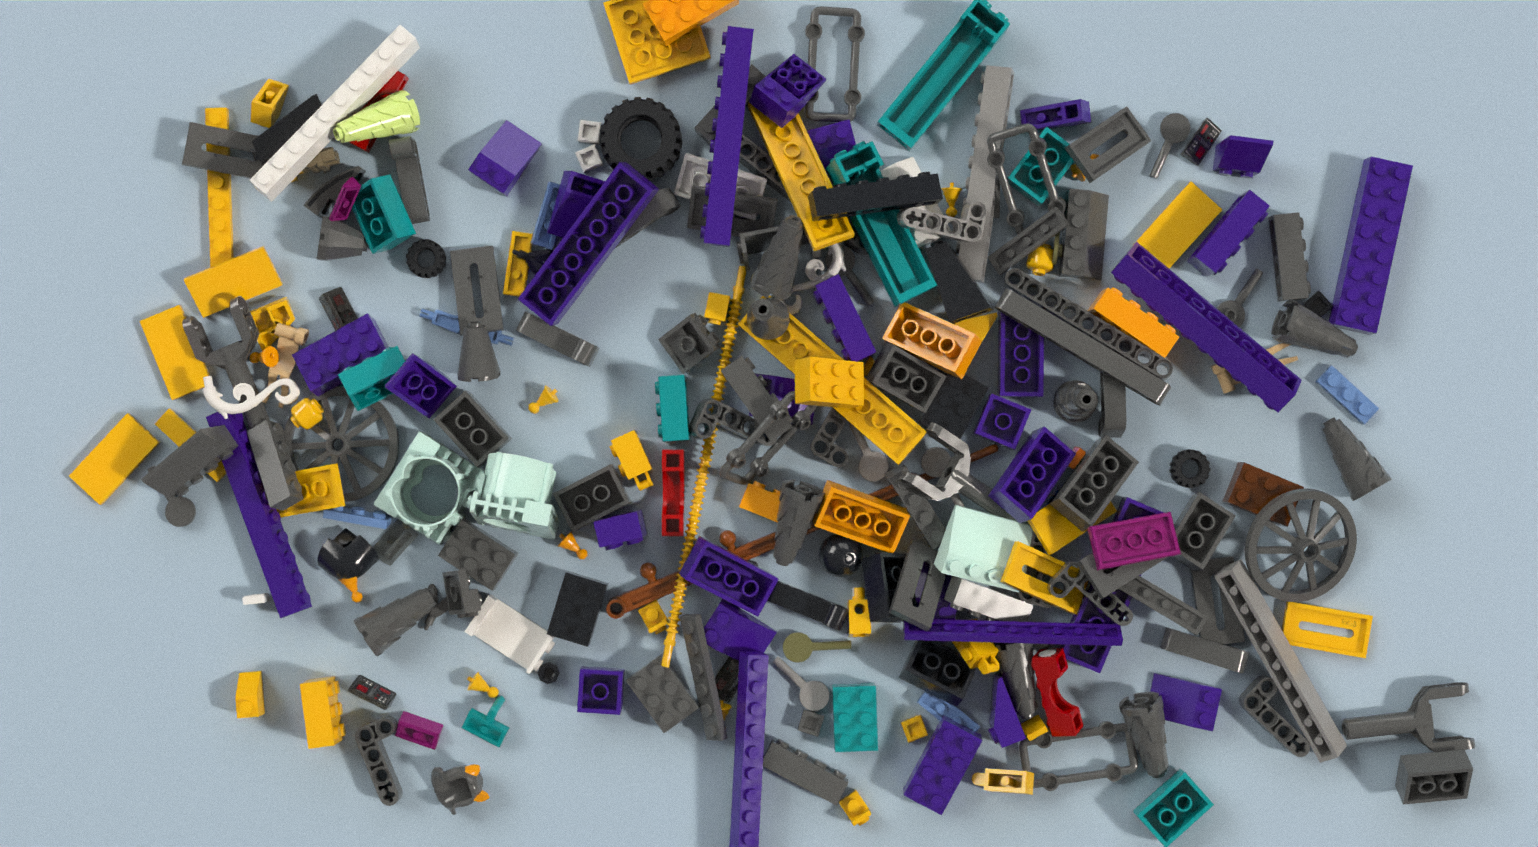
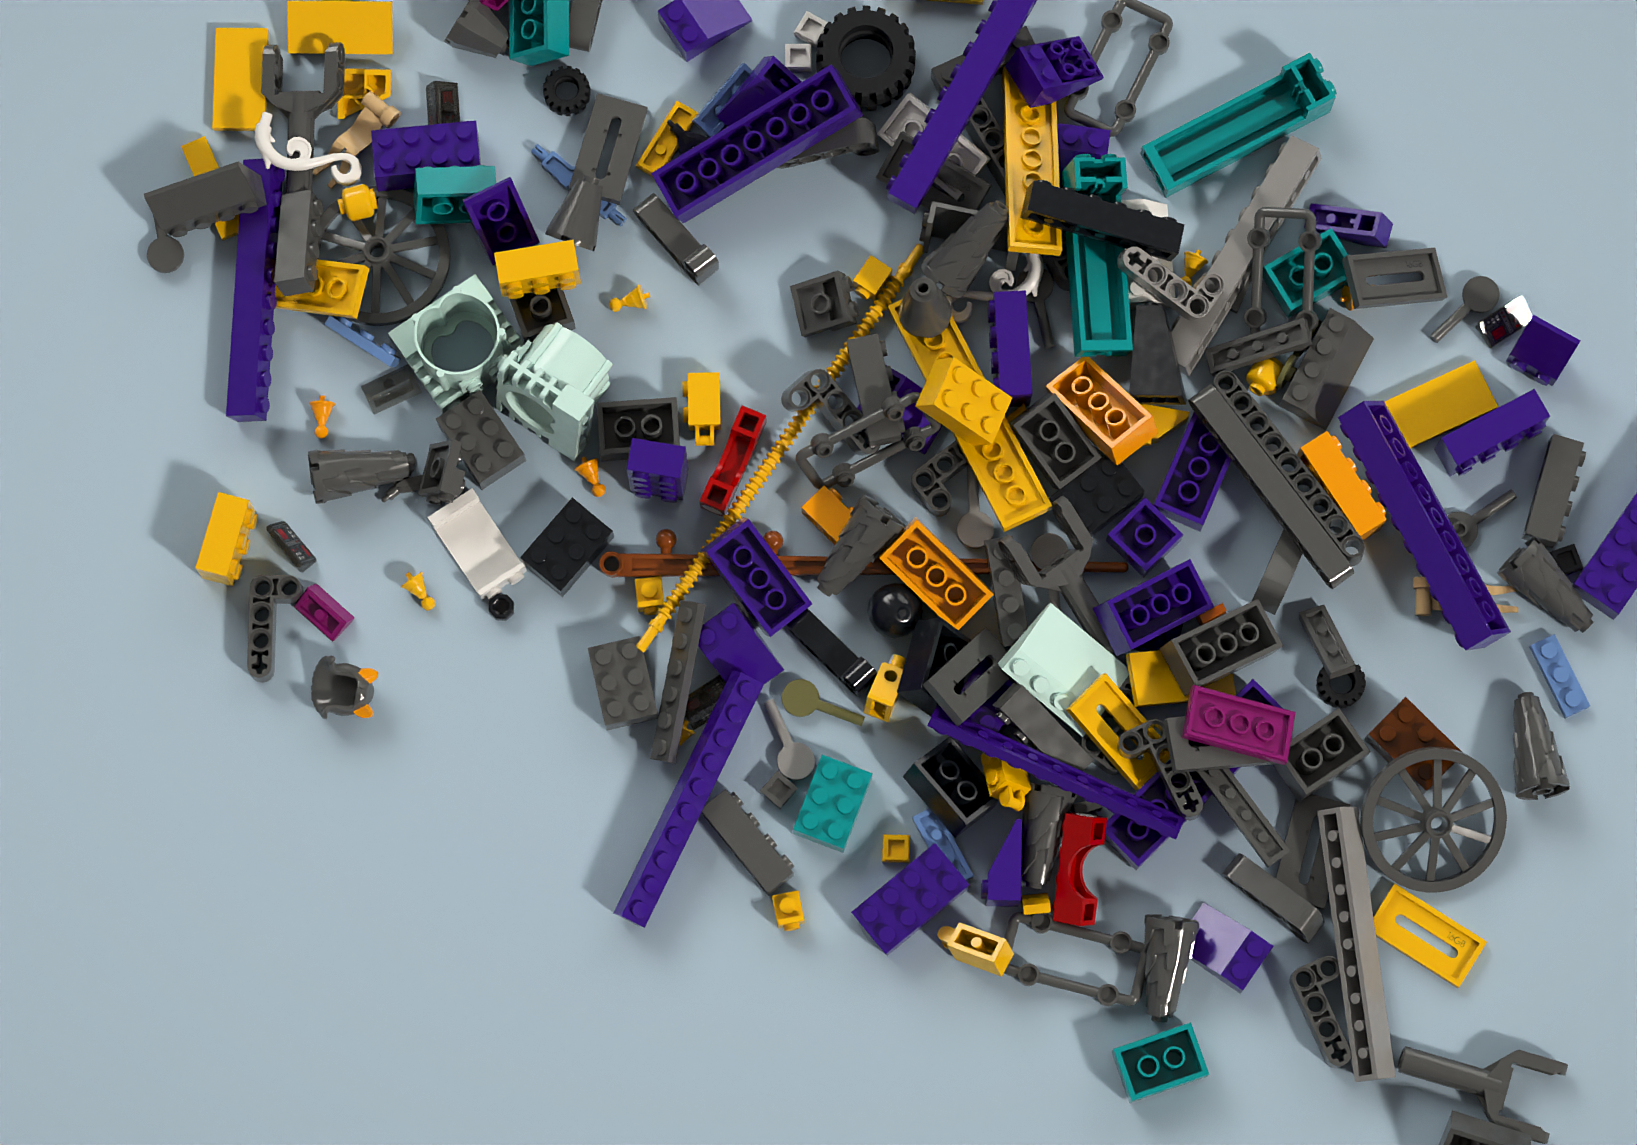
camera: 25 degrees right, 10 degrees down
yellow tile [69,413,160,505] -> none
yellow slope [235,671,265,718] -> none
white tile [242,593,270,605] -> none
light orange piece [249,346,279,367] -> none
black brick [317,528,379,580] -> none
teal plate [461,696,510,747] -> none
dark purple brick [577,666,625,715] -> none
teal brick [655,375,690,442] -> none
dark grey cone [1053,380,1098,423] -> none
none -> yellow brick [494,240,581,299]
none -> dark grey plate [1299,605,1356,679]

